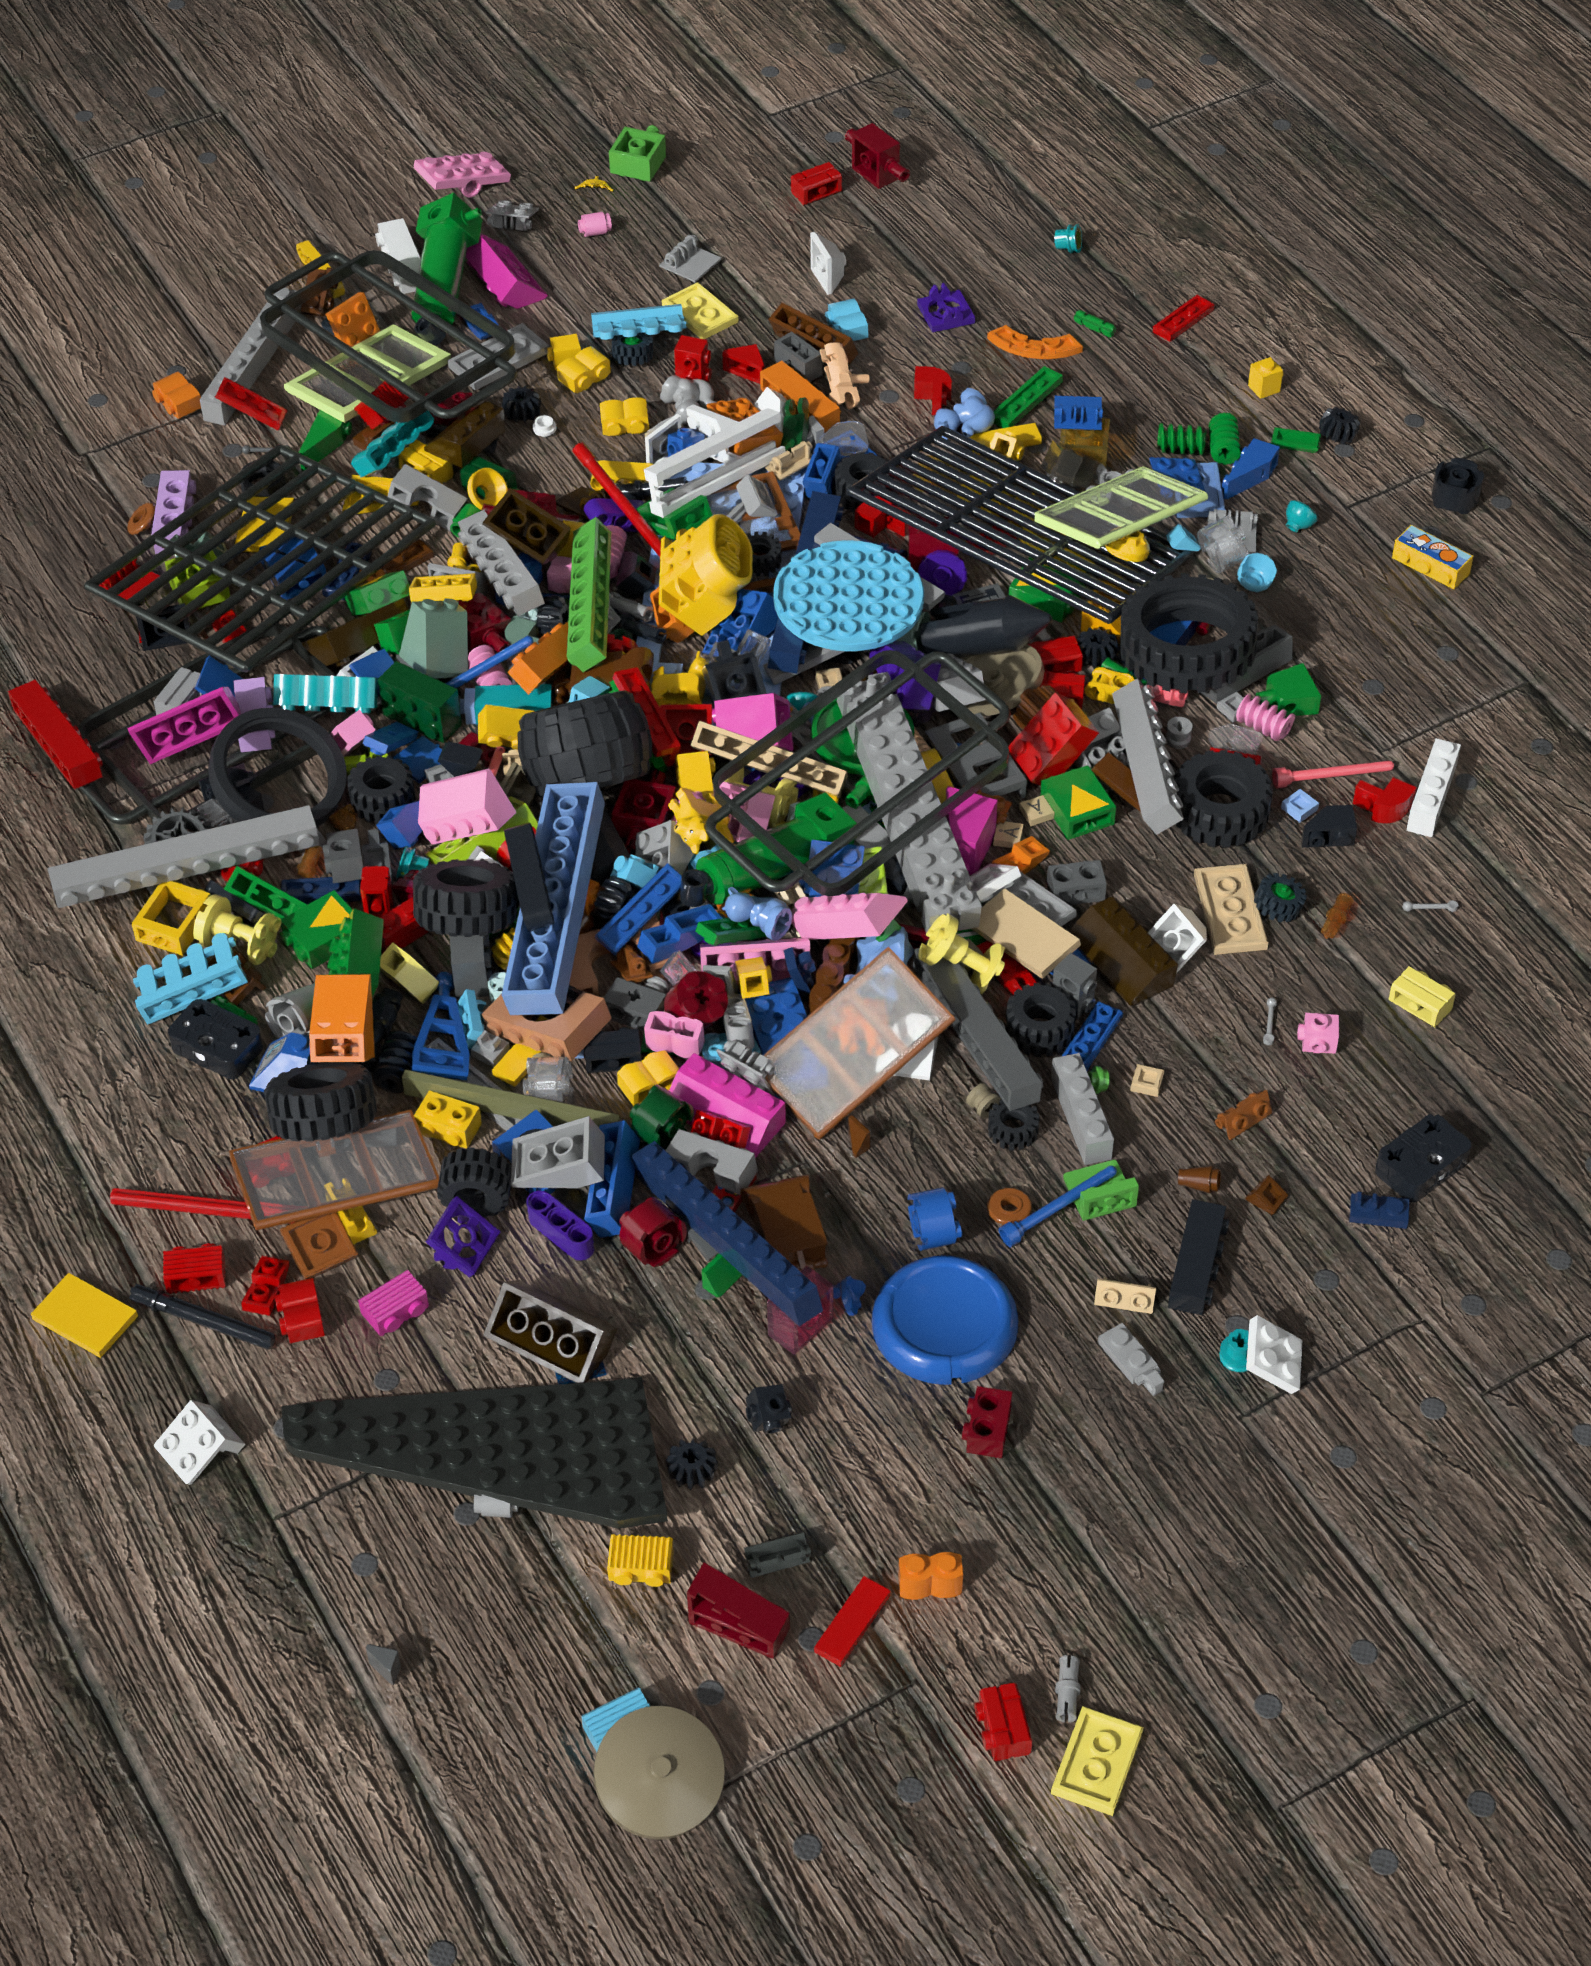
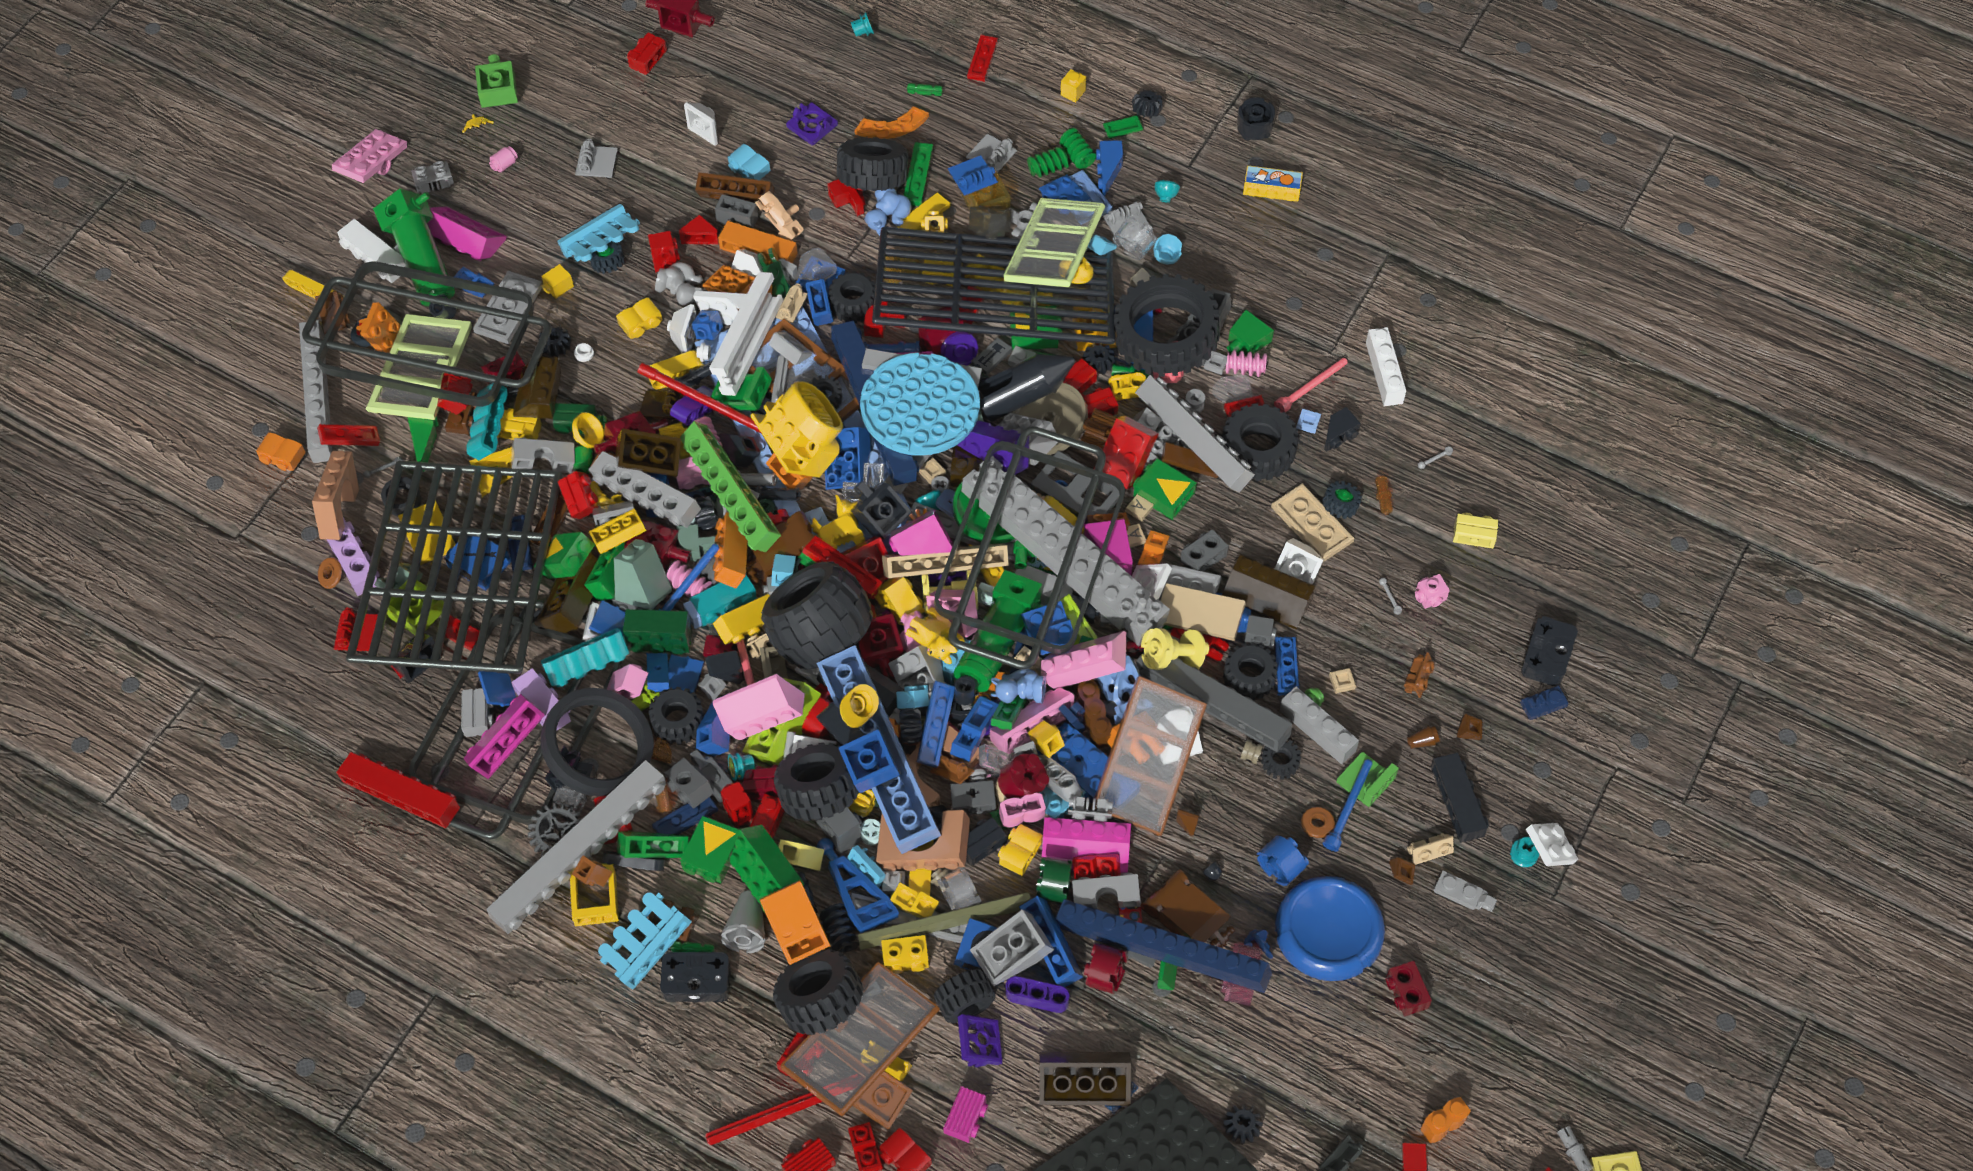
camera: 30 degrees left, 10 degrees up
light yellow piece [193,894,281,965] -> none
slope [249,1032,319,1092] -> none
yellow brick [557,346,611,393] -> none
light yellow tile [662,282,739,339] -> none
black brick [745,1384,792,1434] -> none
red brick [1353,777,1417,824] -> none
none -> nougat arch [312,451,359,540]
none -> red brick [558,471,599,519]
none -> dark orange brick [572,855,612,887]
none -> black tyre [837,137,908,191]
none -> blue brick [839,729,900,793]
none -> yellow piece [840,684,879,728]
none -> yellow slope [890,882,939,918]
none -> light grey hinge [966,134,1017,175]
none -> black hinge [1203,861,1222,880]
none -> reddish brown slope [1389,857,1416,885]

